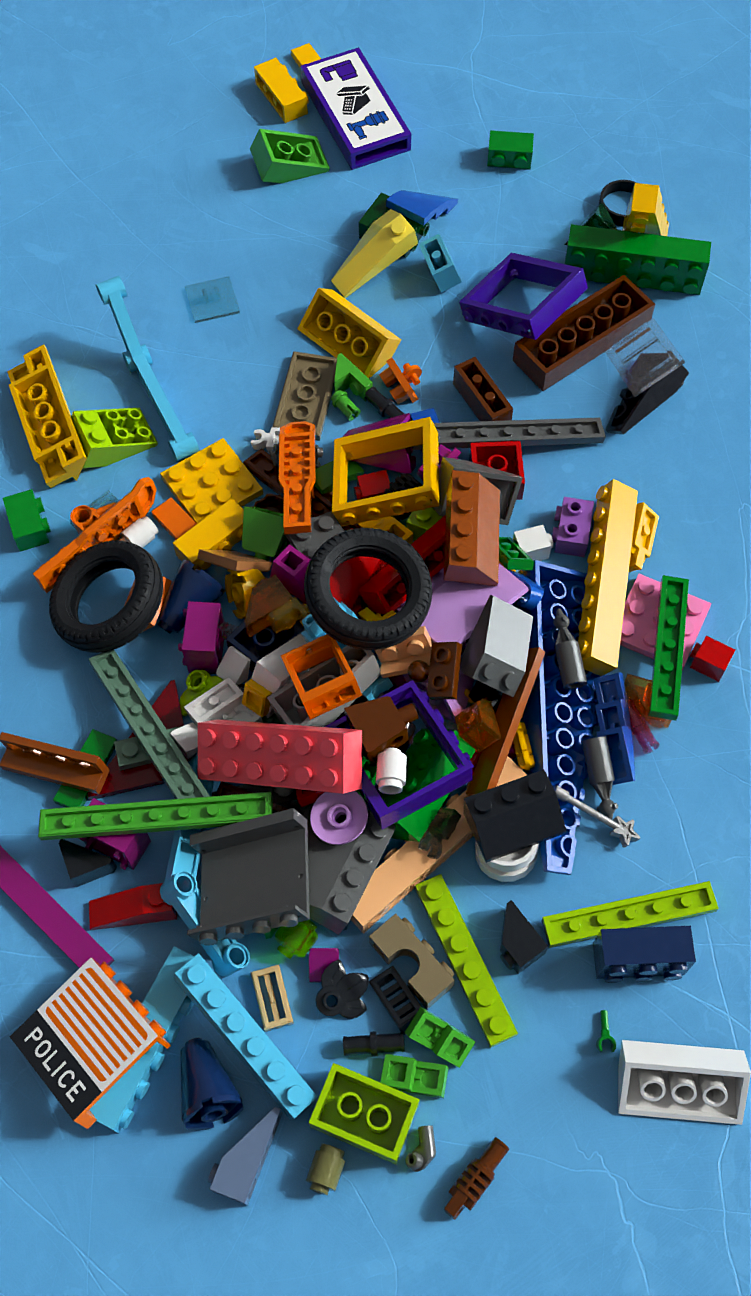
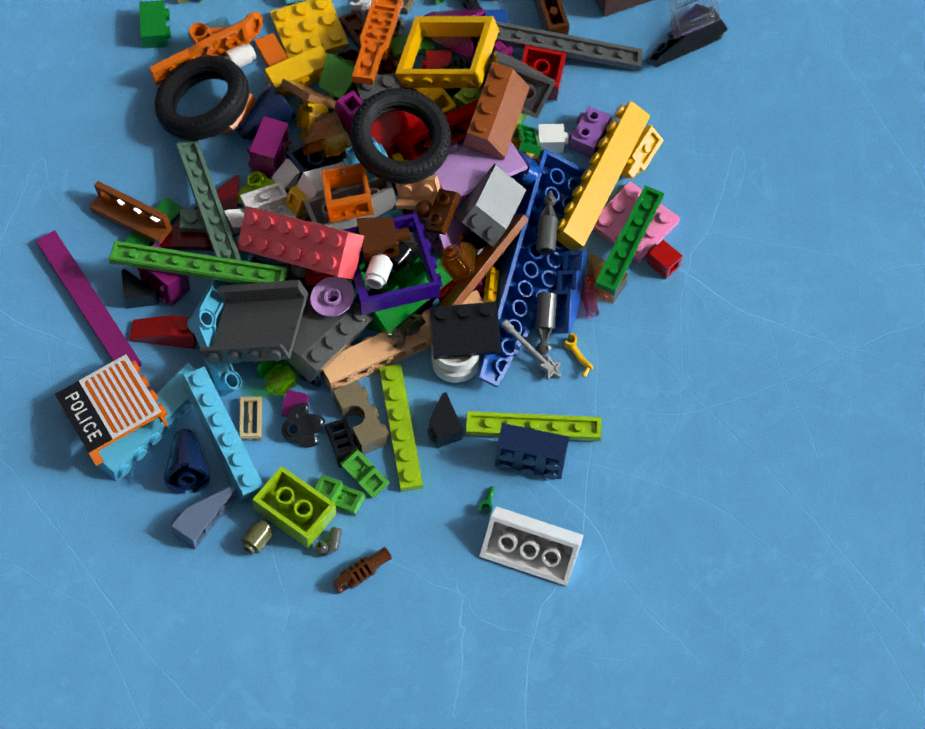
camera: 10 degrees right, 0 degrees up
black pin [343,1031,405,1057] -> none
none -> yellow piece [564,333,593,378]

